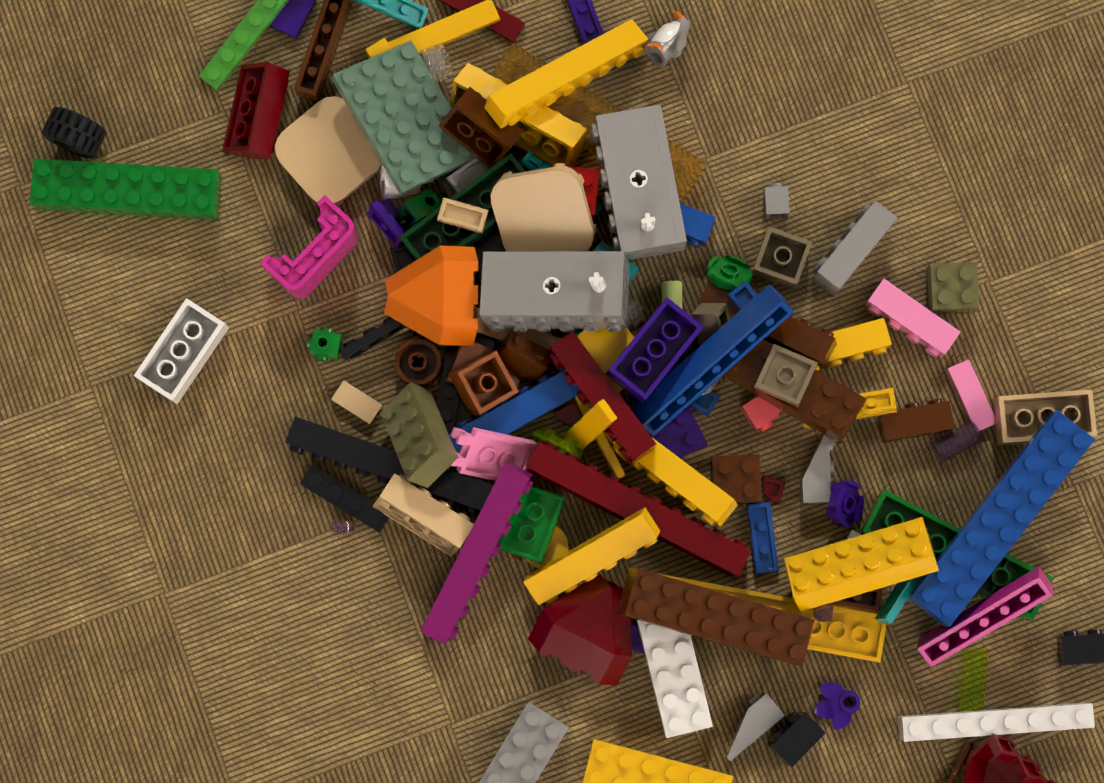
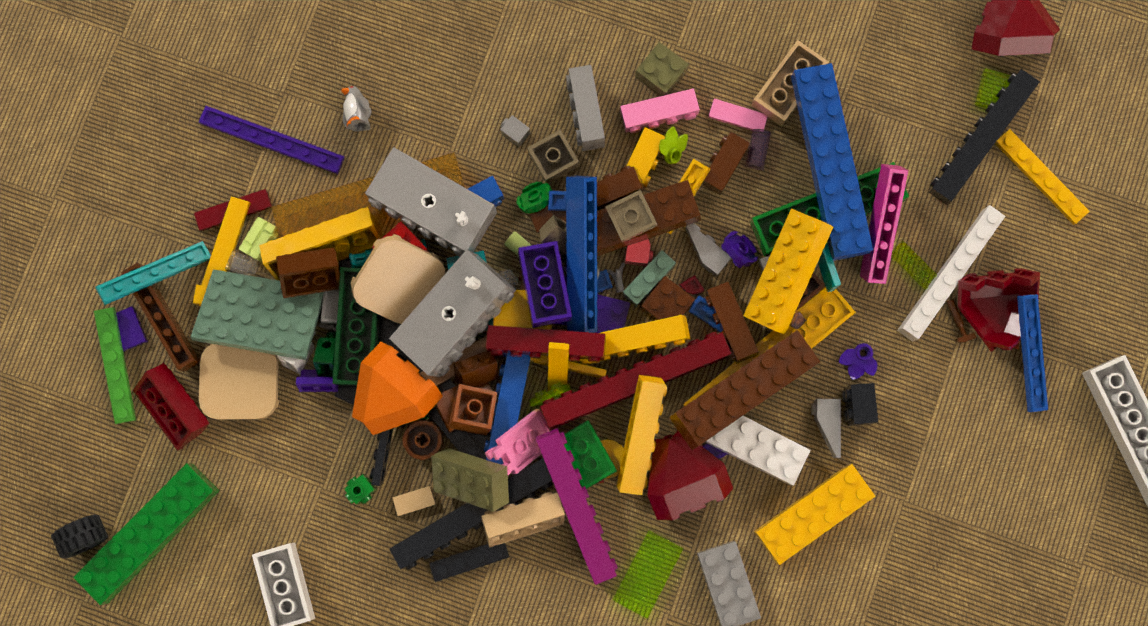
camera: 45 degrees left, 0 degrees up
dark pink windscreen [260,195,359,299] -> none
tile [331,521,355,533] -> none
tan tile [437,197,489,234] -> none
yellow brick [484,19,648,129] -> none
dark red tile [553,402,582,425] -> none
none -> yellowish green brick [239,217,281,263]
none -> light grey bar [607,263,625,293]
none -> clear neon green tile [612,530,684,619]
none -> sand green brick [622,250,676,308]
none -> lime plate [659,126,688,164]
none -> reddish brown brick [704,282,759,364]

